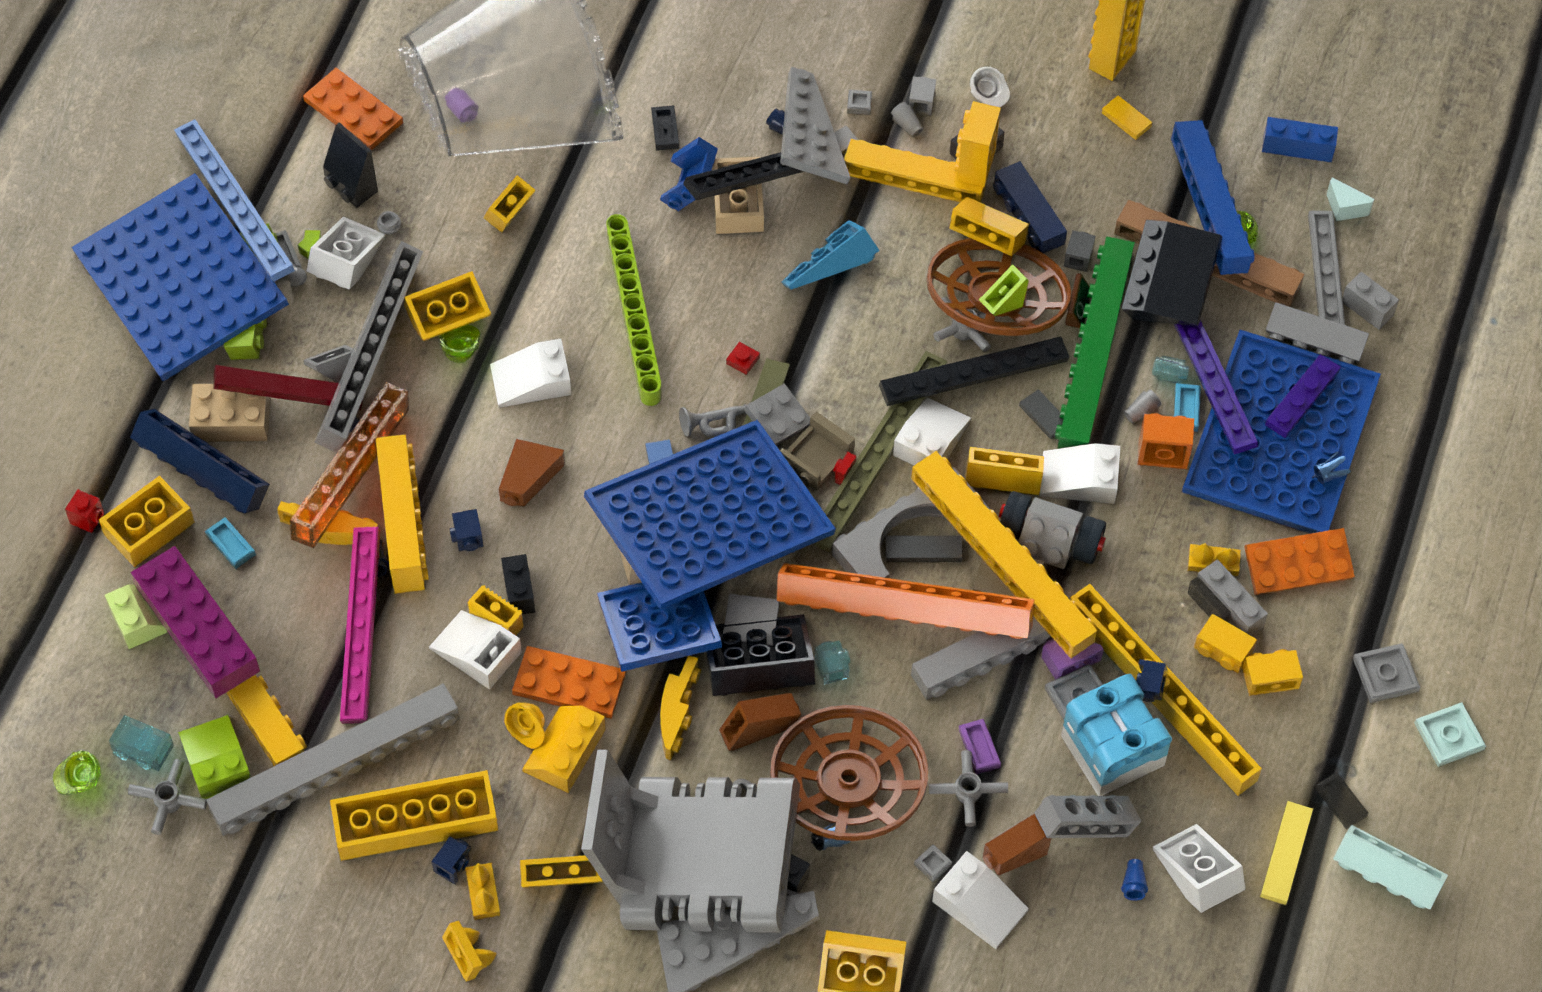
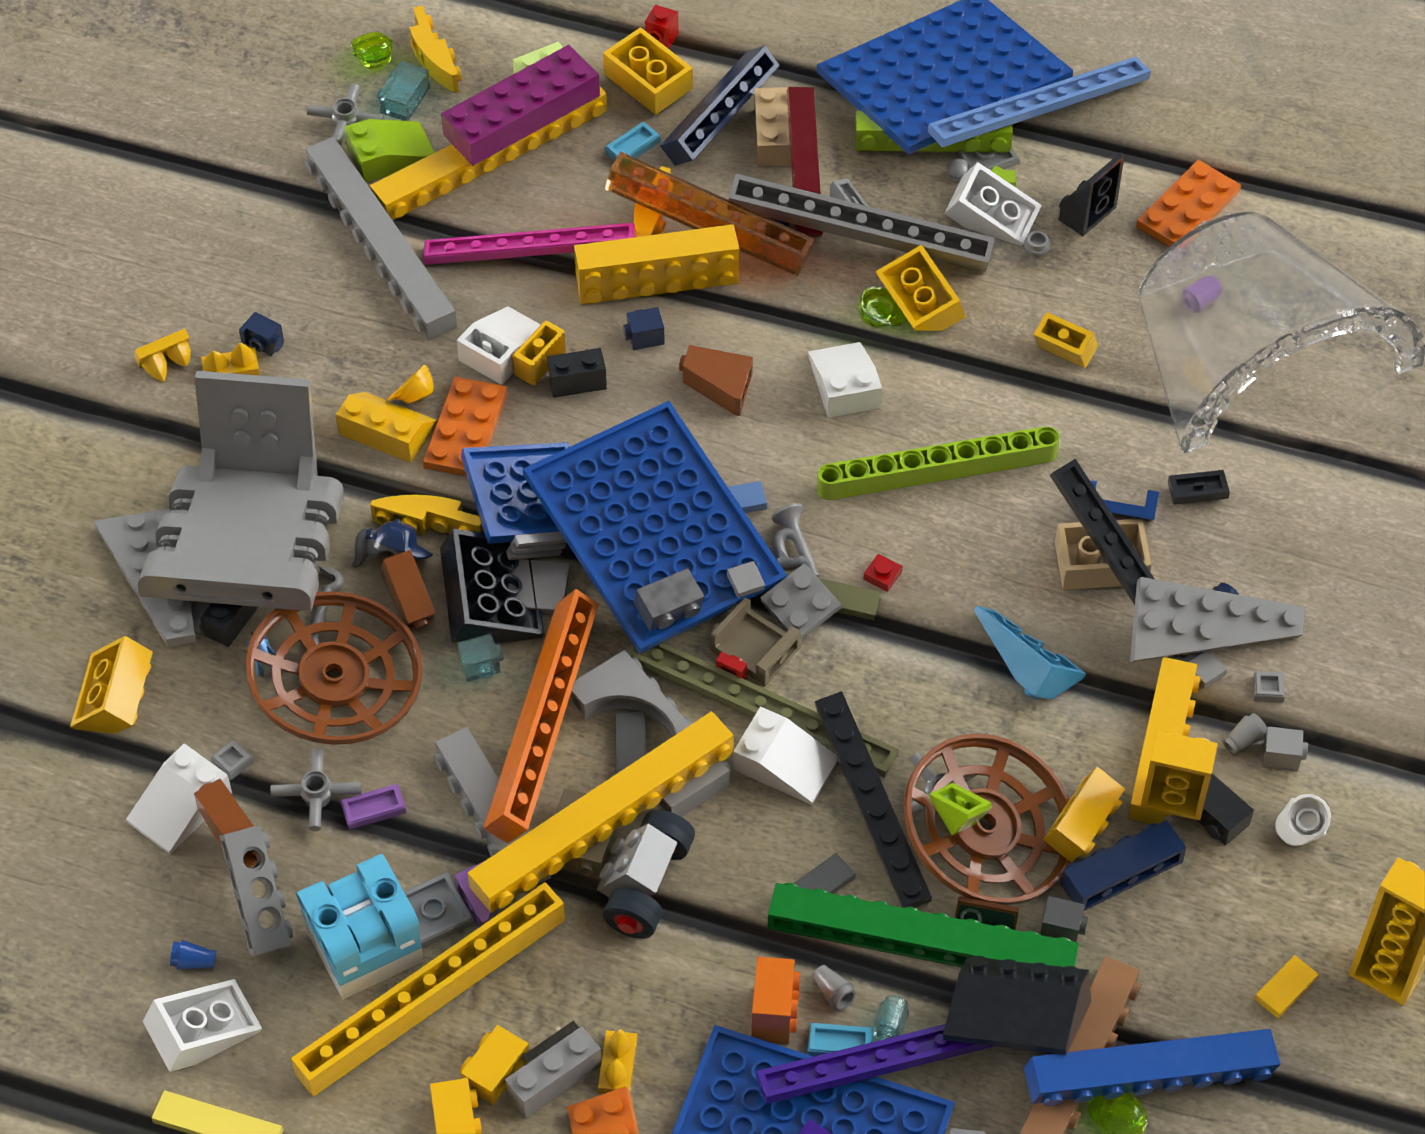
camera: 90 degrees right, 5 degrees down
yellow brick [330,770,499,861] -> none
yellow brick [965,447,1044,495] -> none
white slope [1040,443,1120,504] -> none
dark blue brick [1136,659,1168,702] -> none
none -> dark blue hair [352,519,433,567]
none -> yellow slope [409,5,462,93]
none -> light grey tile [506,531,567,560]
none -> flat silver brick [634,568,704,631]
none -> light grey tile [727,561,765,598]

